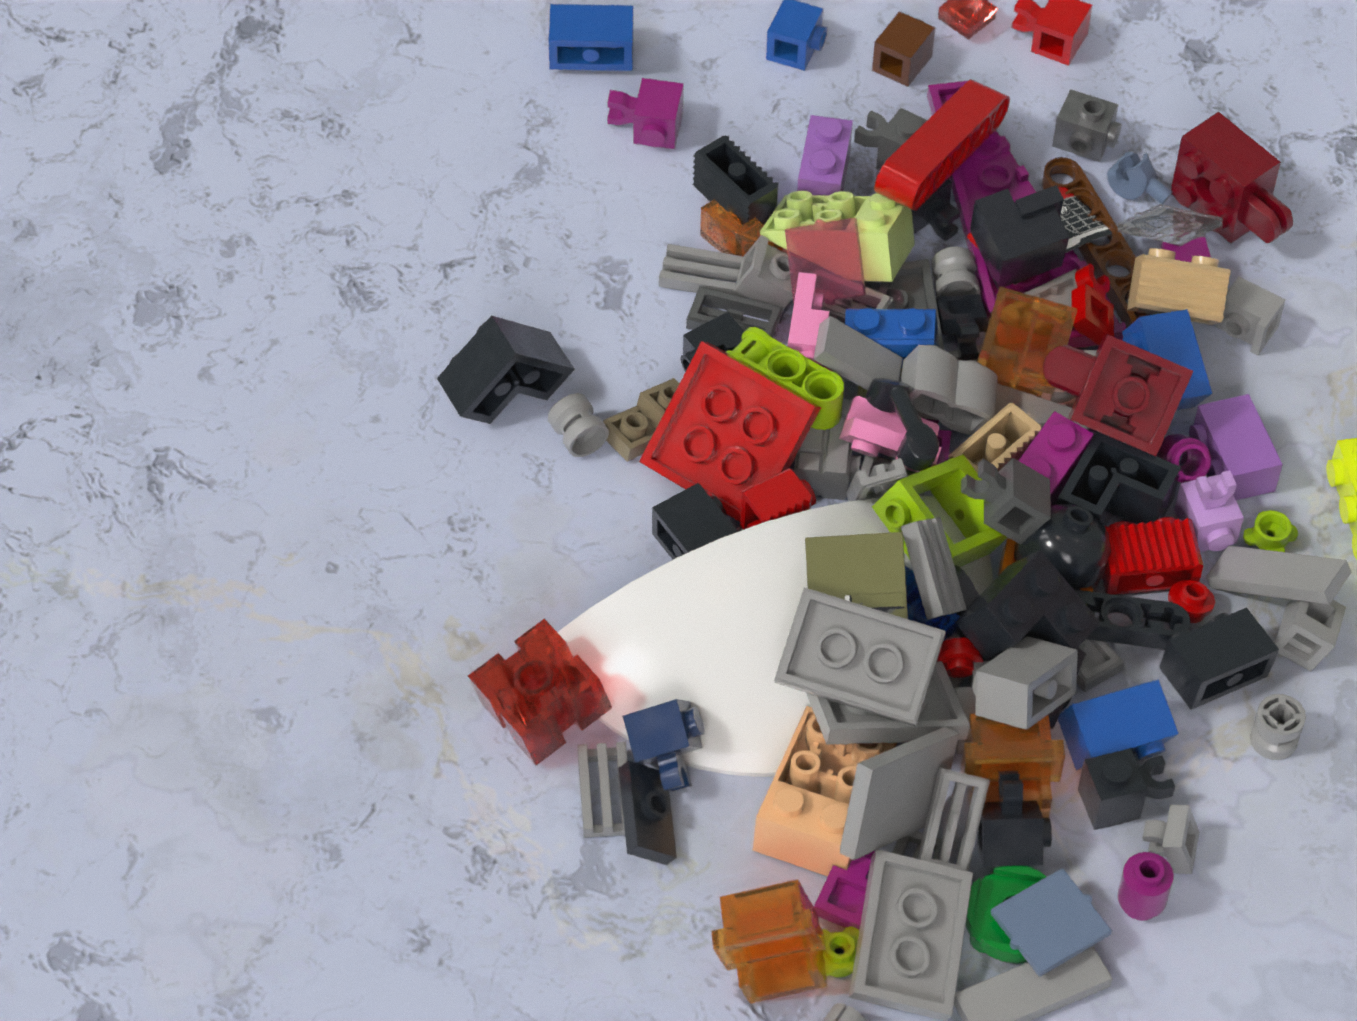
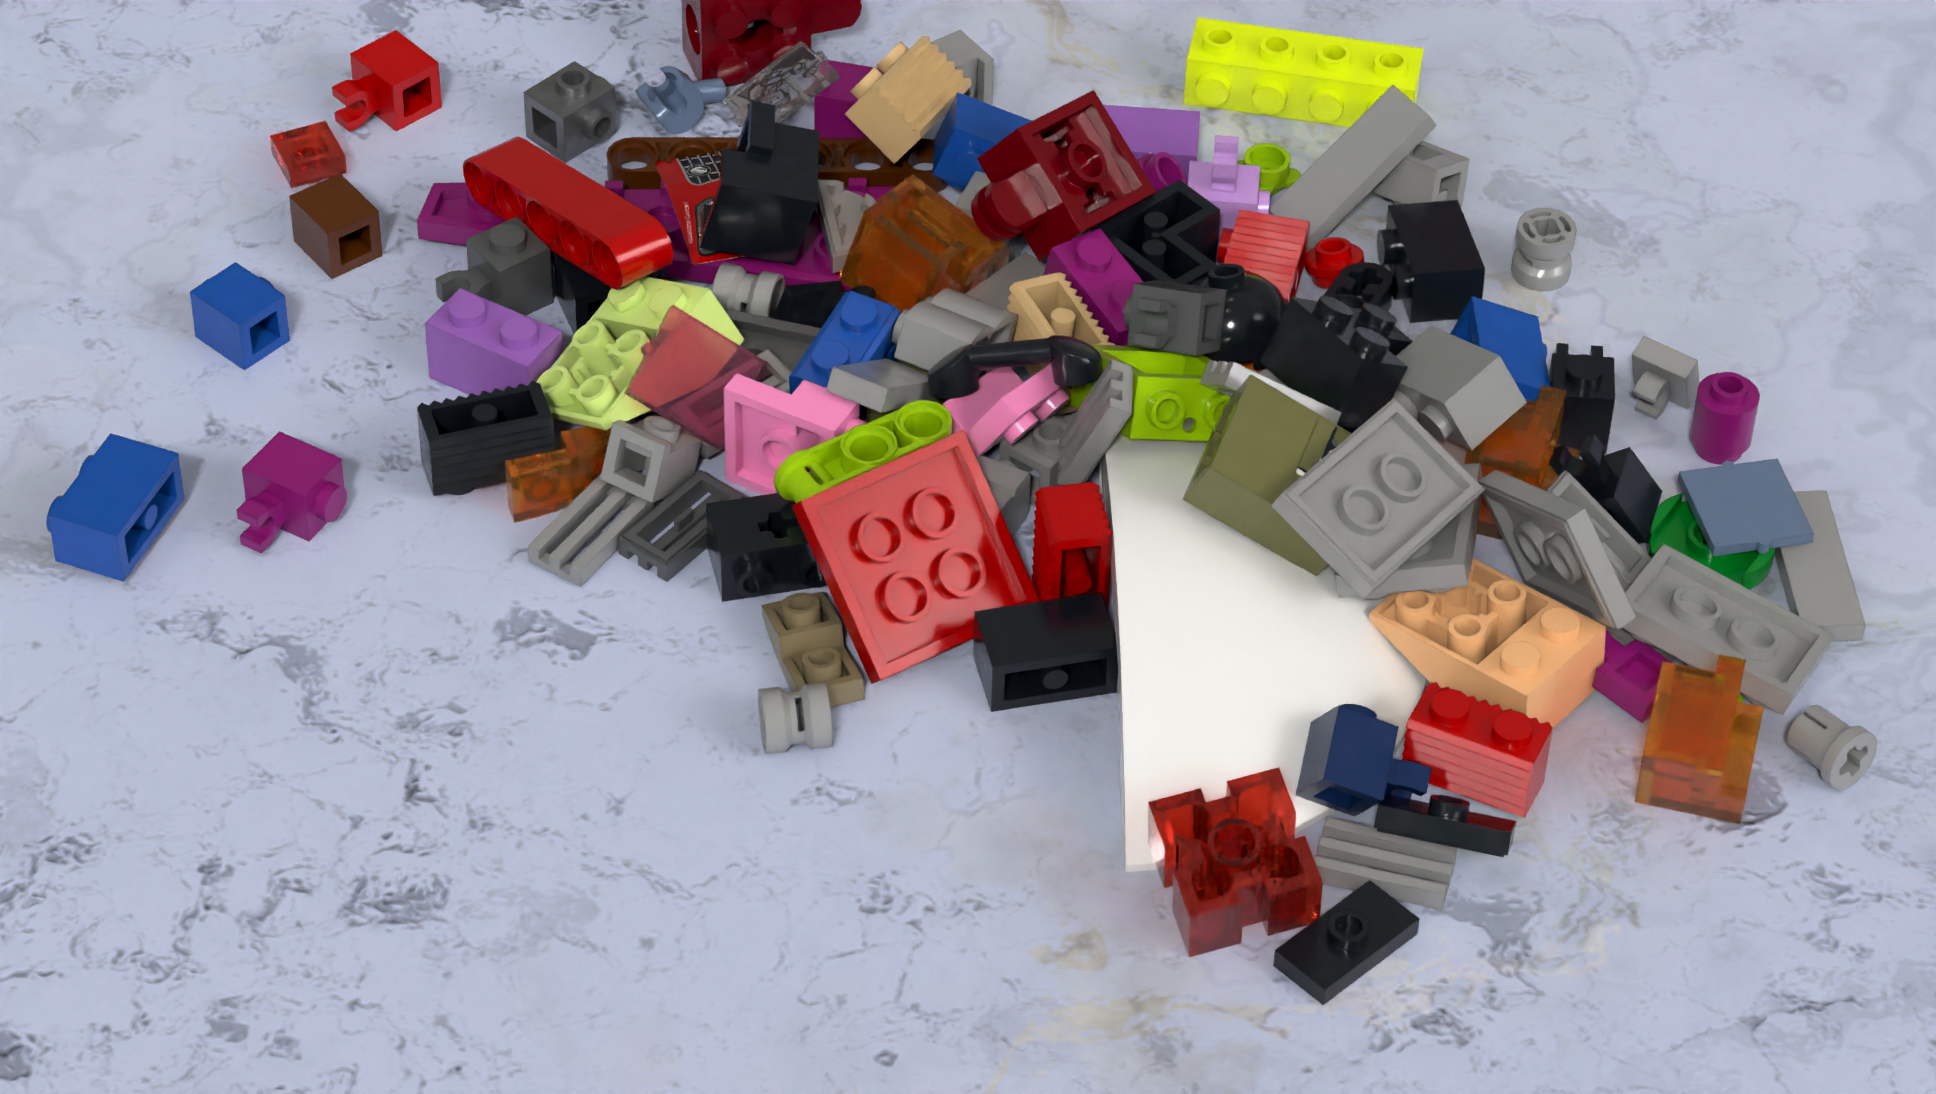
camera: 70 degrees left, 10 degrees down
black brick [437,315,575,424] -> none
red plate [1070,263,1114,346] -> none
none -> black plate [1273,880,1420,1005]
none -> red brick [1402,682,1553,818]

